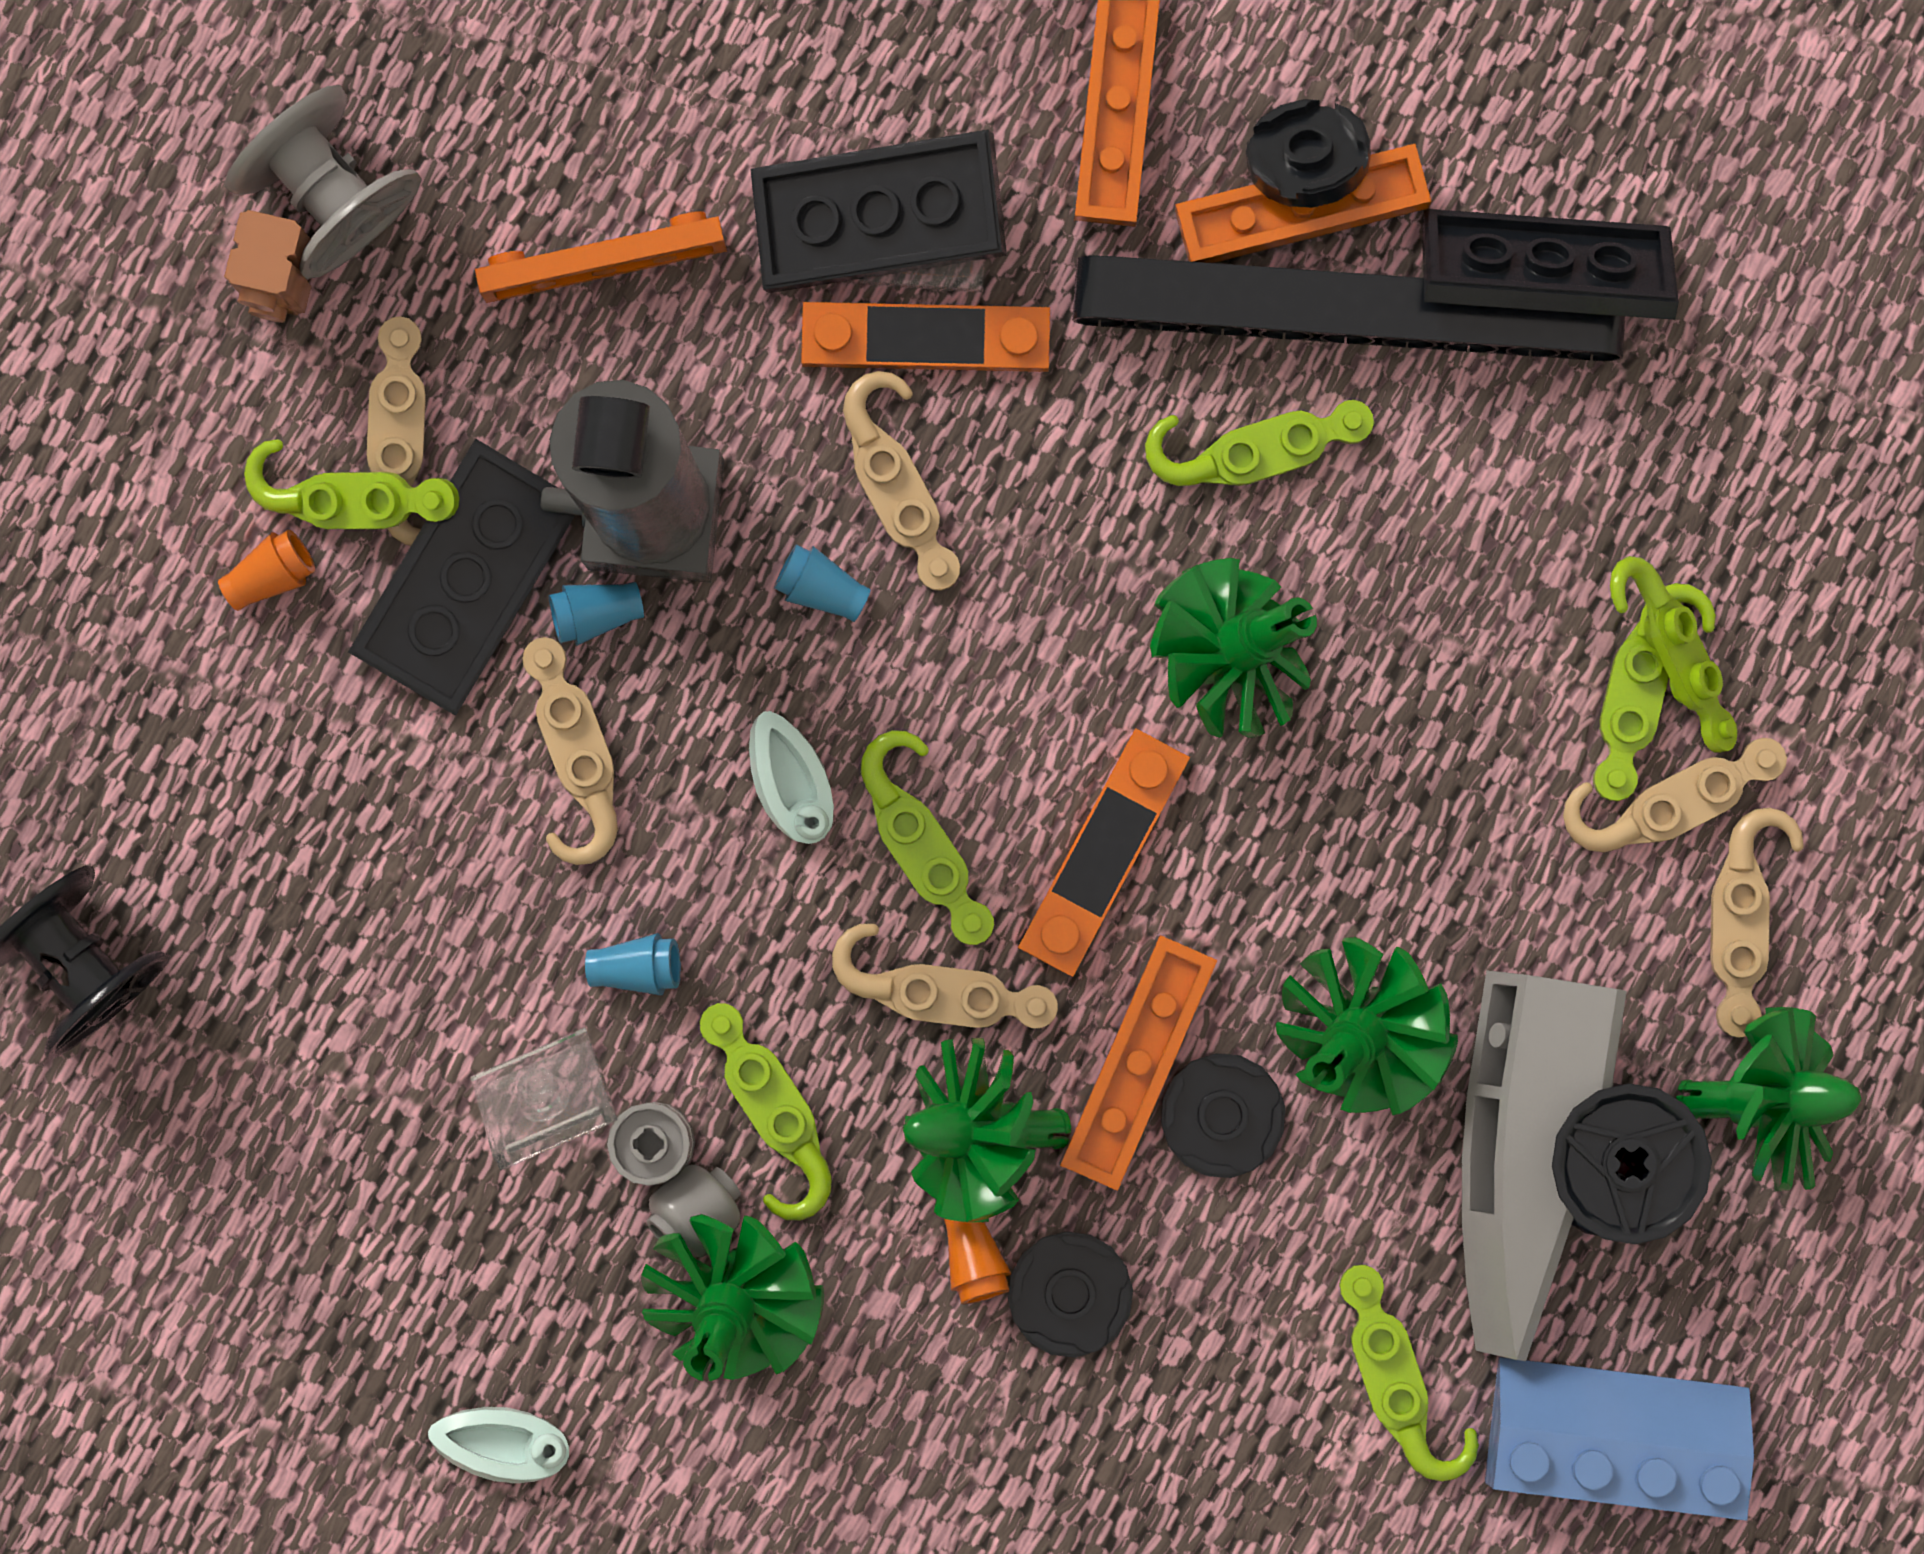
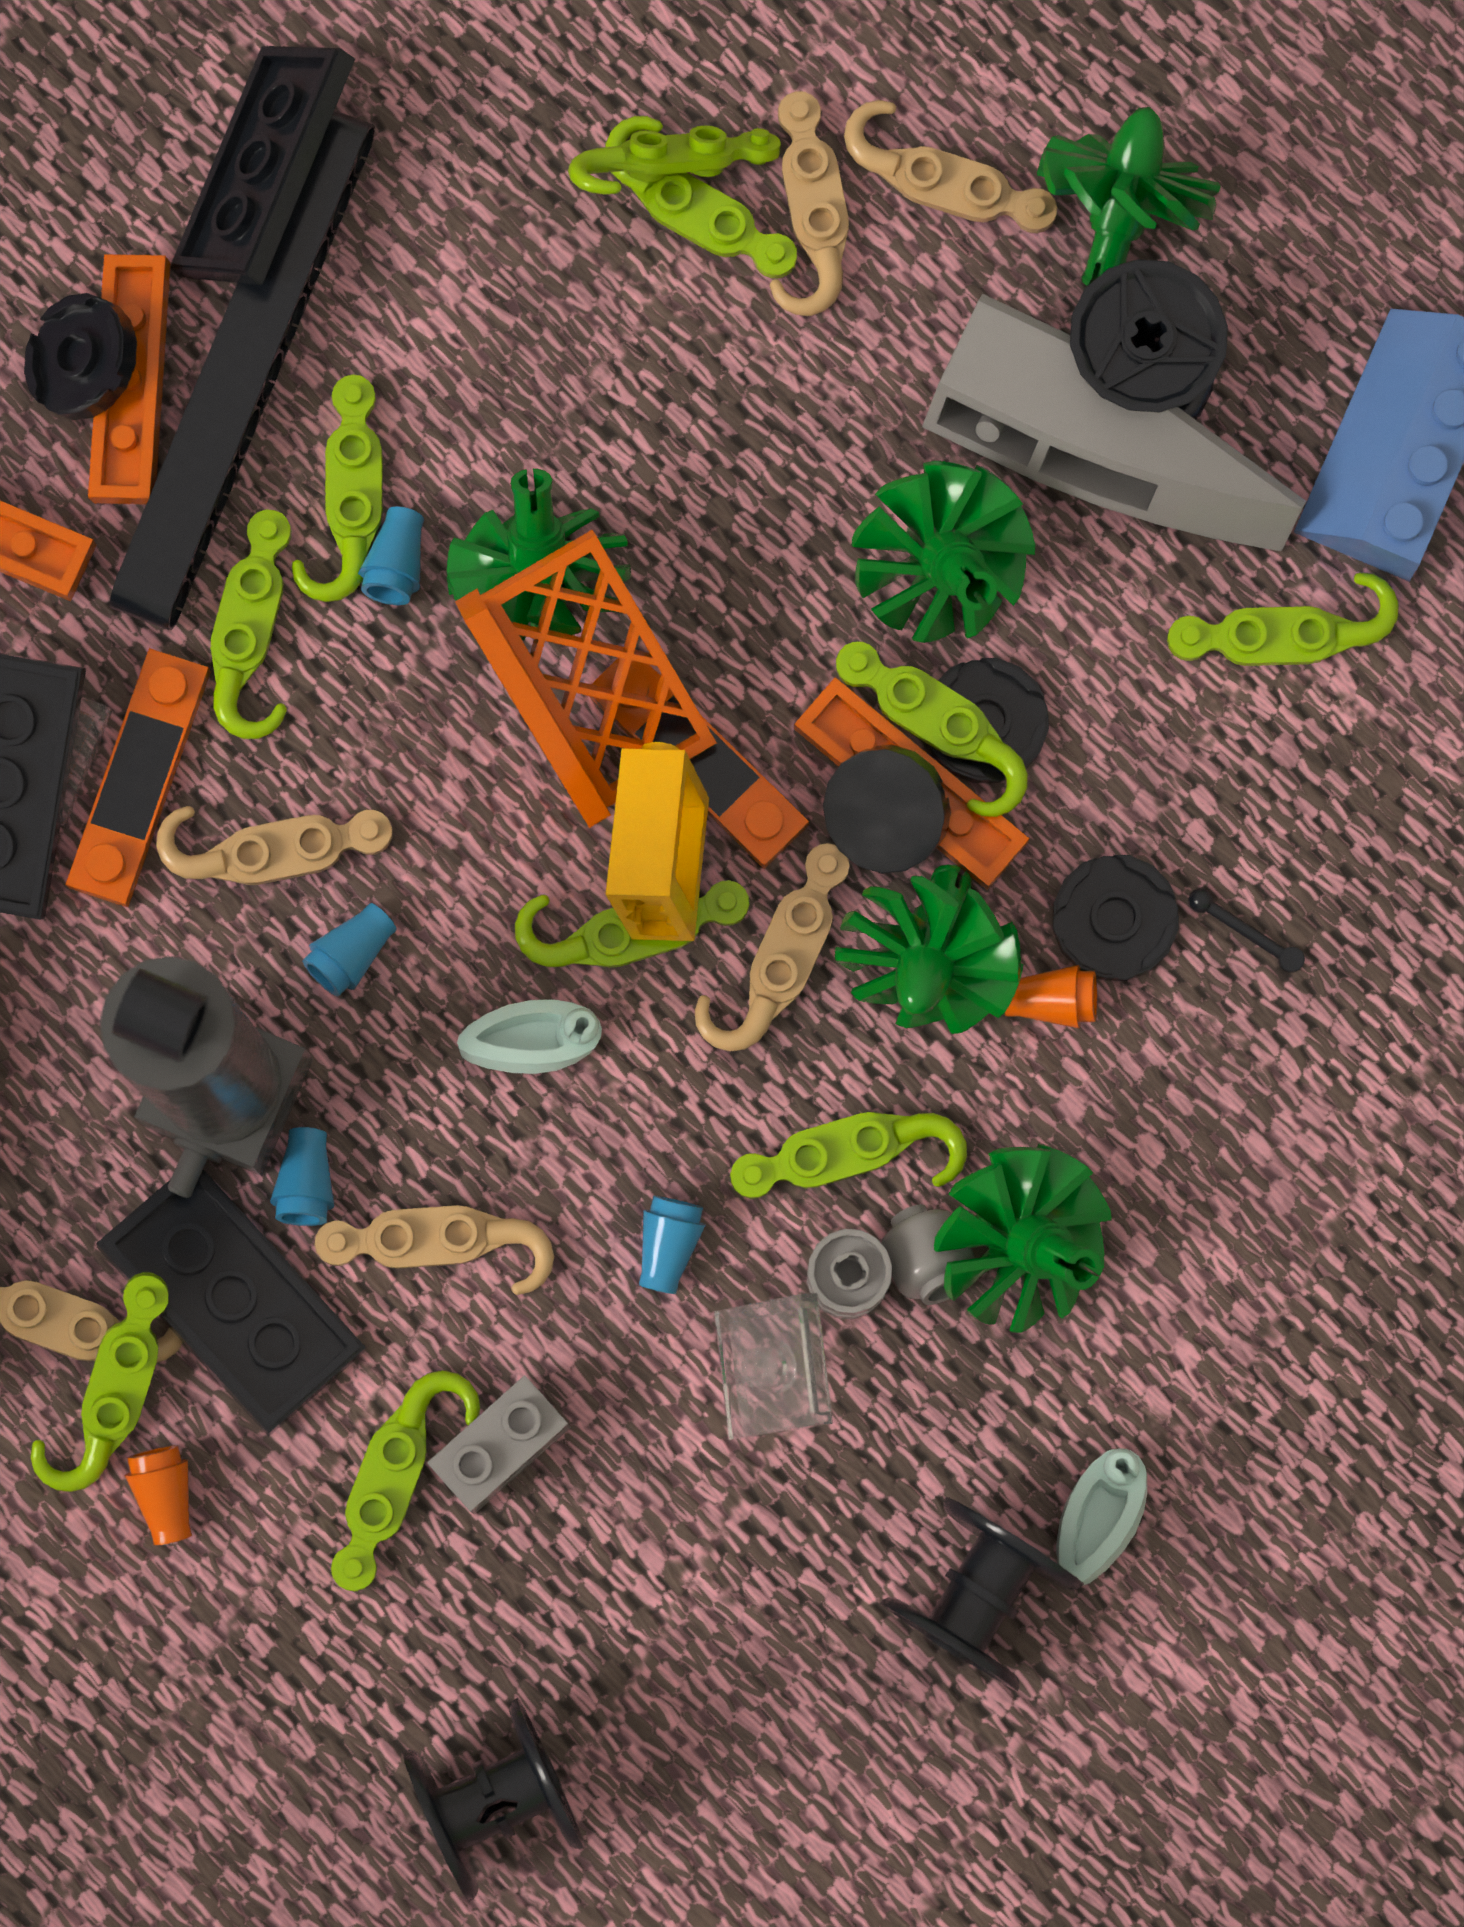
camera: 75 degrees left, 5 degrees down
none -> lime piece [210,509,292,739]
none -> lime piece [331,1370,480,1591]
none -> dark azure cone [358,507,424,605]
none -> light grey brick [427,1375,571,1514]
none -> orange fence [455,530,717,828]
none -> yellow window [605,742,709,941]
none -> black tile [823,745,951,873]
none -> lime piece [836,642,1028,817]
none -> black piece [879,1497,1084,1691]
none -> black hinge [1188,888,1305,973]

